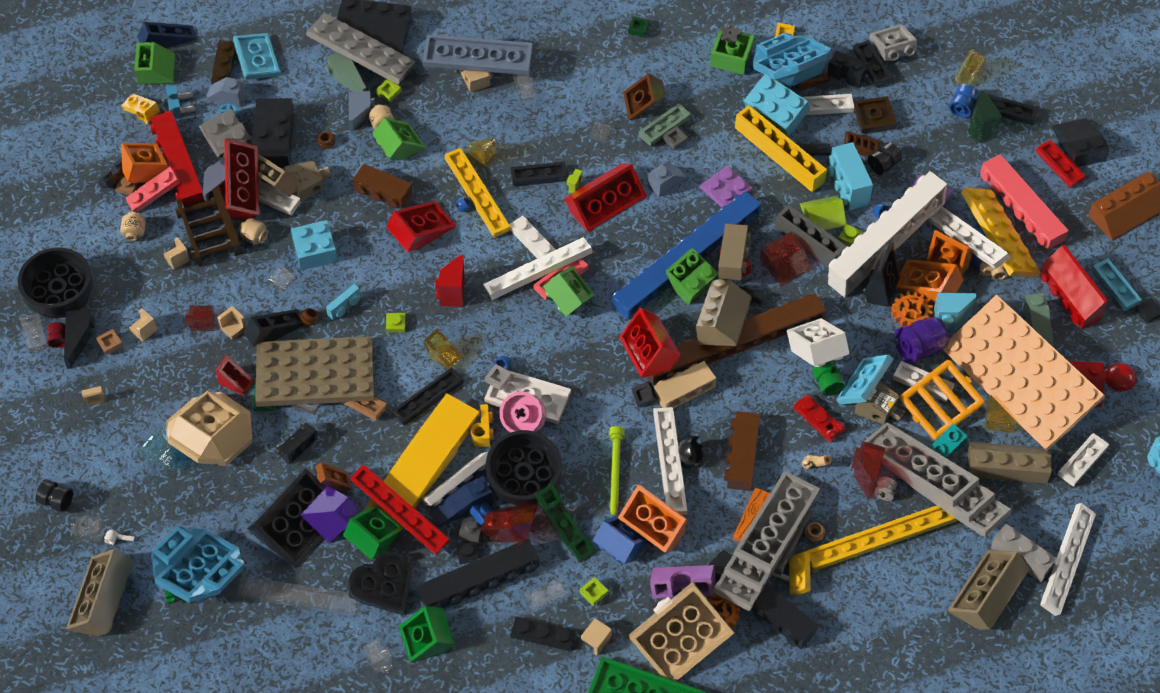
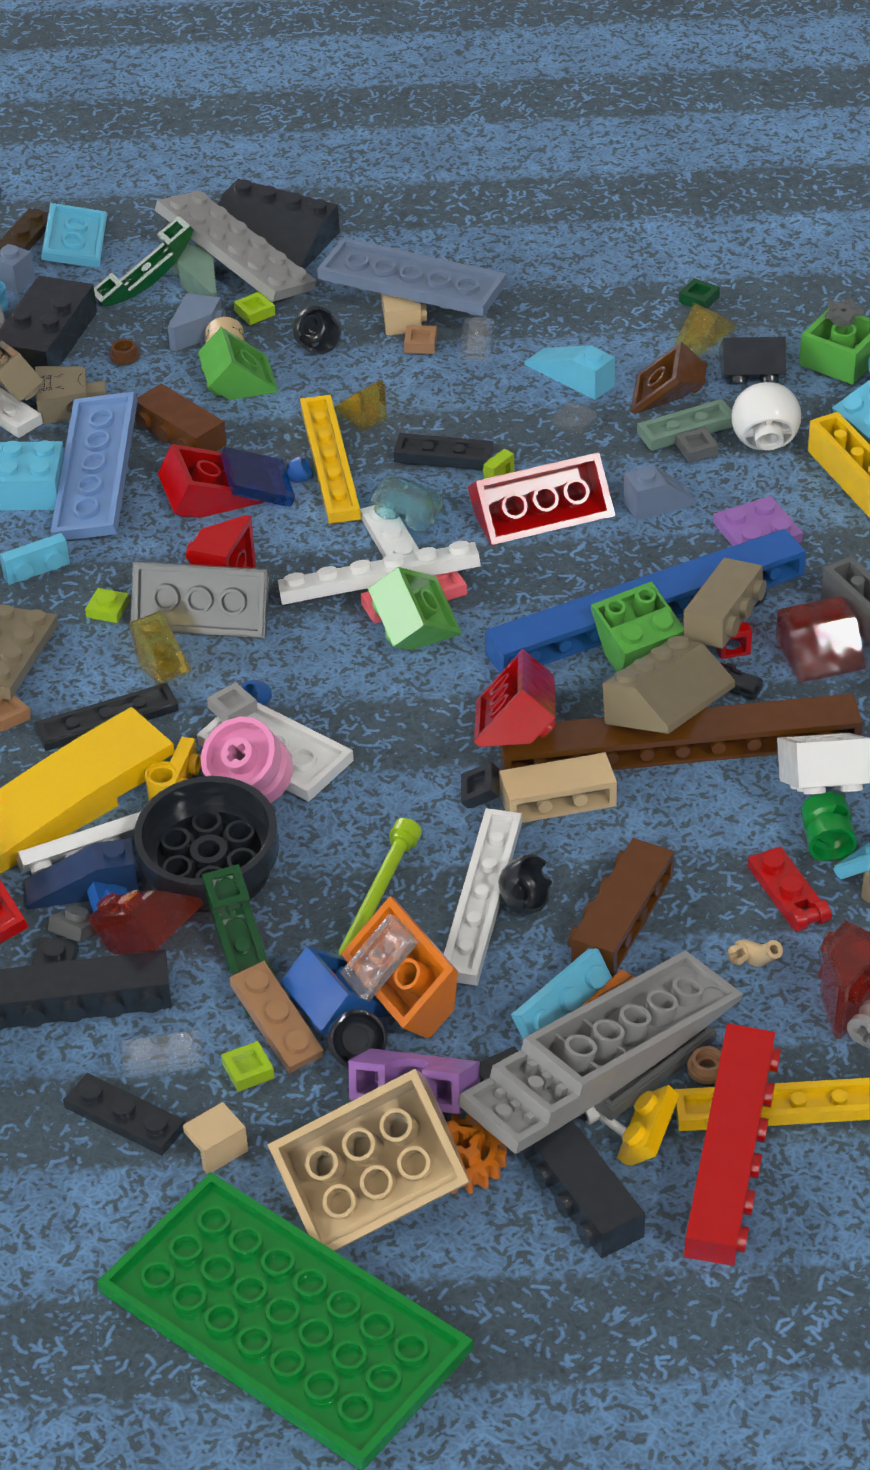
camera: 20 degrees right, 15 degrees down
none -> medium blue plate [50,392,138,540]
none -> dark green slope [94,216,194,306]
none -> tile [131,561,269,638]
none -> clear blue tile [220,446,295,507]
none -> medium nougat plate [230,961,324,1073]
none -> black hair [293,305,342,354]
none -> black hair [327,1009,388,1068]
none -> clear plate [340,914,419,1001]
none -> clear light blue slope [371,477,445,531]
none -> medium nougat plate [404,325,437,354]
none -> medium azure plate [511,948,612,1041]
none -> medium azure slope [524,346,615,400]
none -> clear yellow slope [675,303,736,356]
none -> red brick [684,1023,781,1266]
none -> black slope [719,336,786,384]
none -> white wheel [731,382,801,451]

